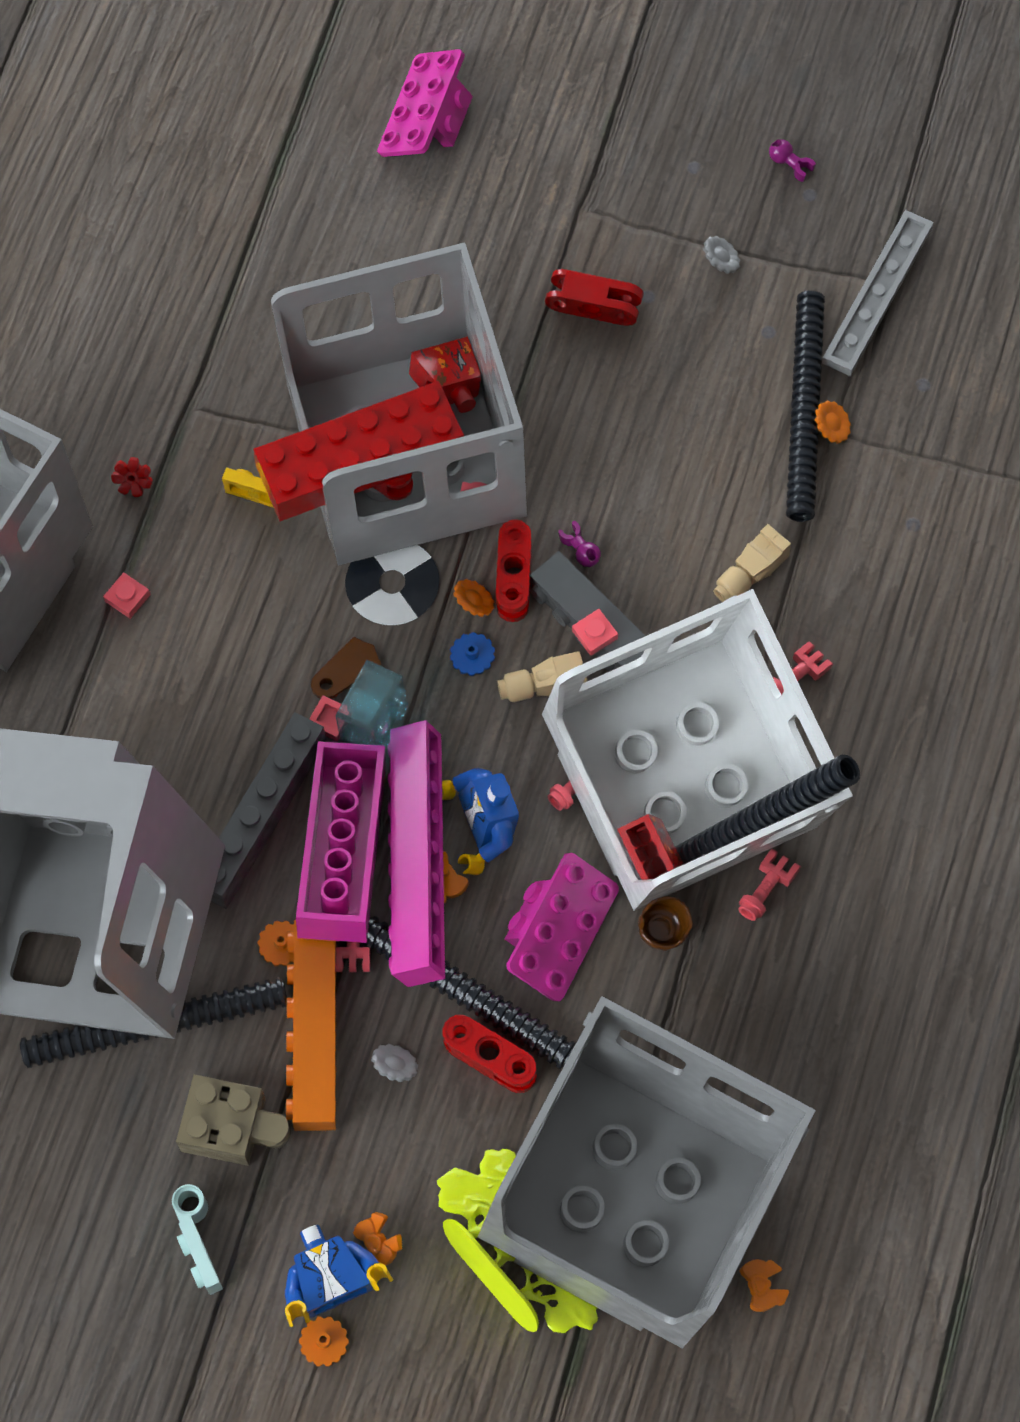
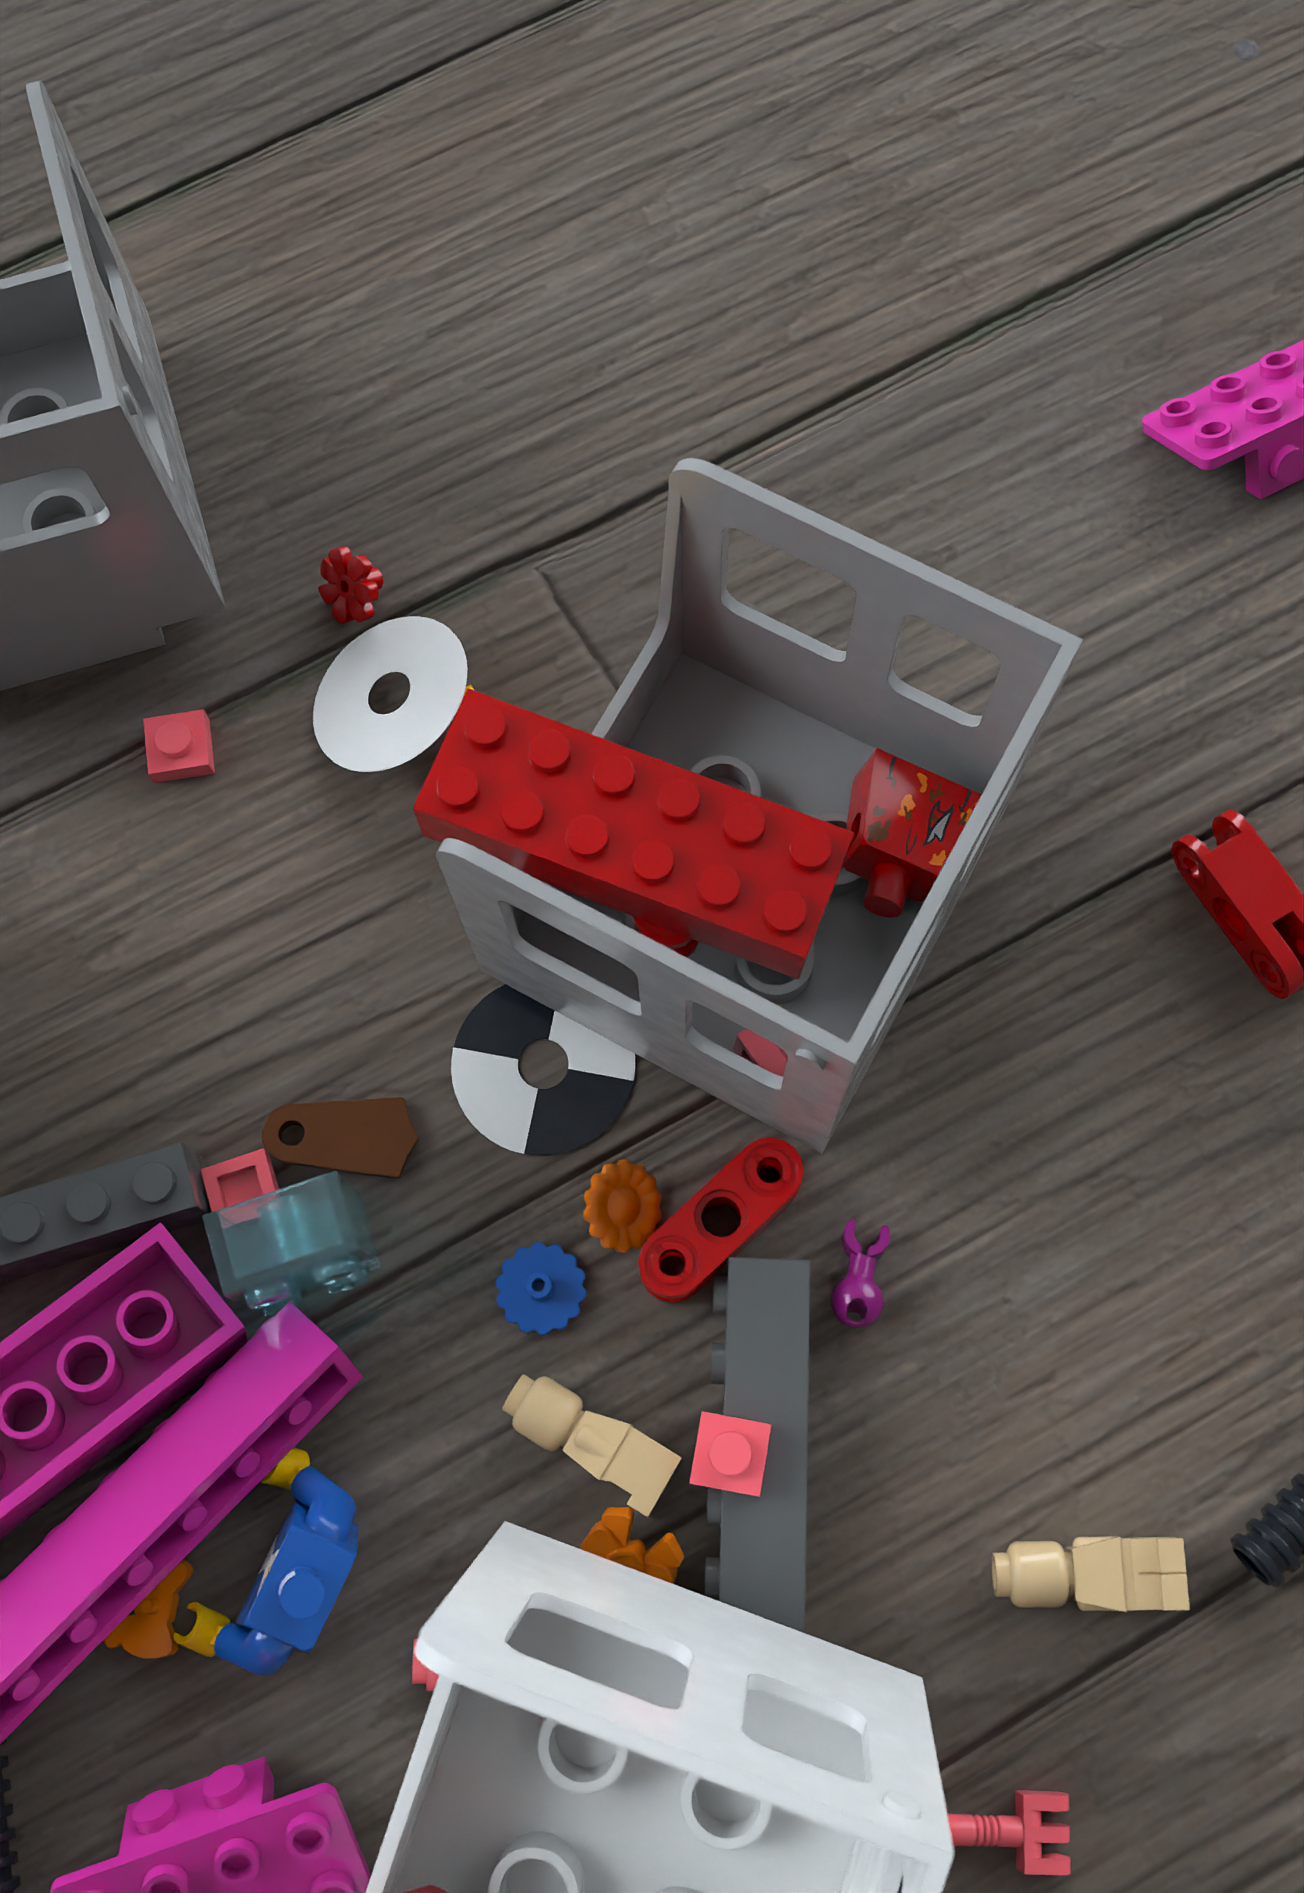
camera: 45 degrees right, 5 degrees up
none -> white sticker [313,616,468,772]

